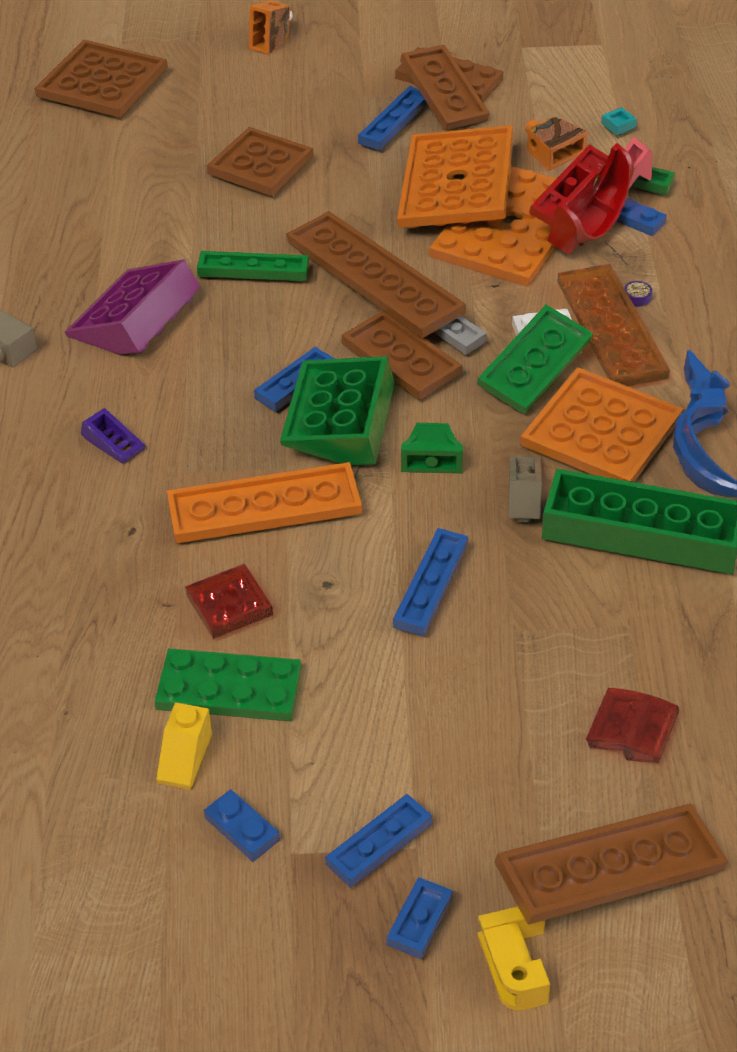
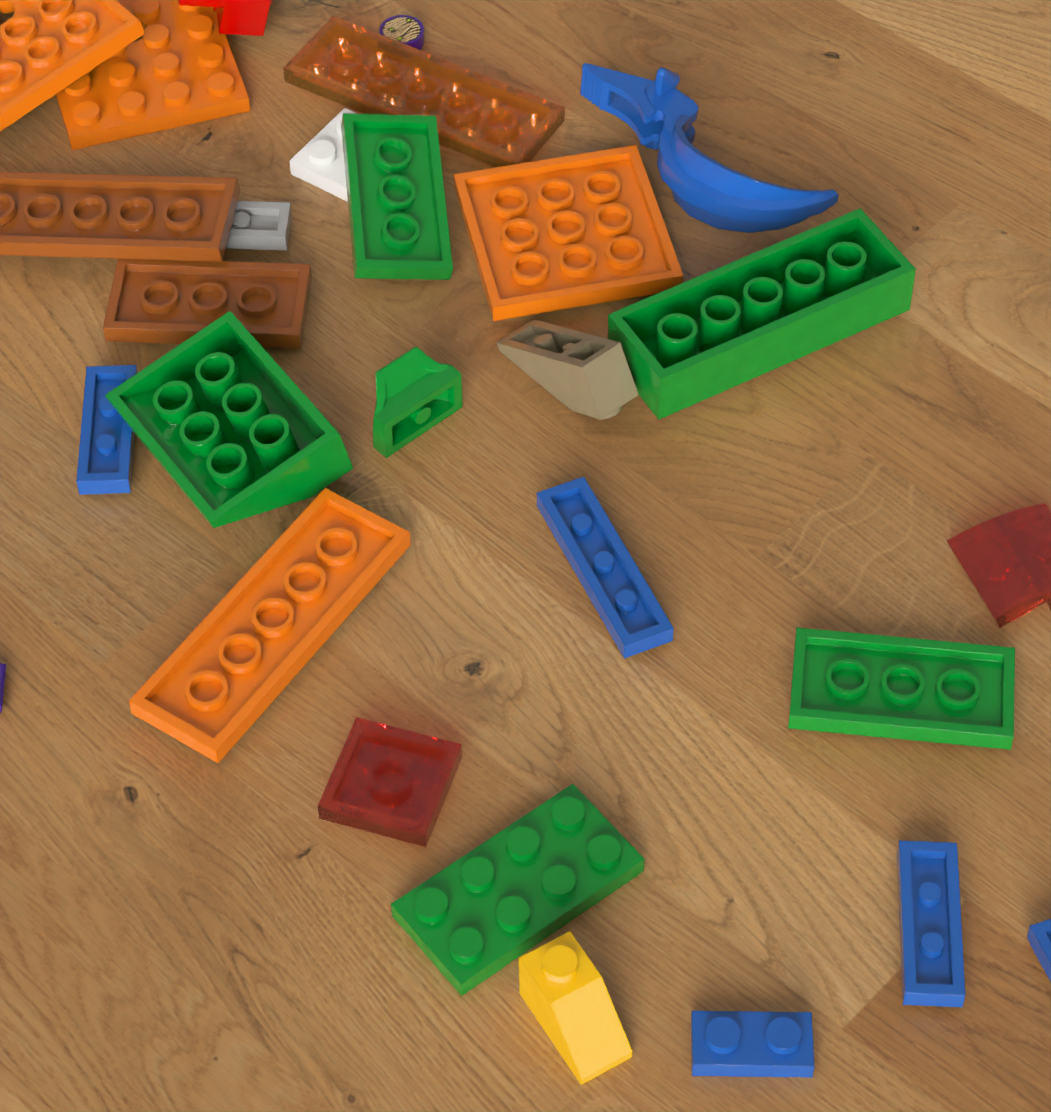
camera: 45 degrees left, 5 degrees up
none -> green plate [788,627,1015,750]

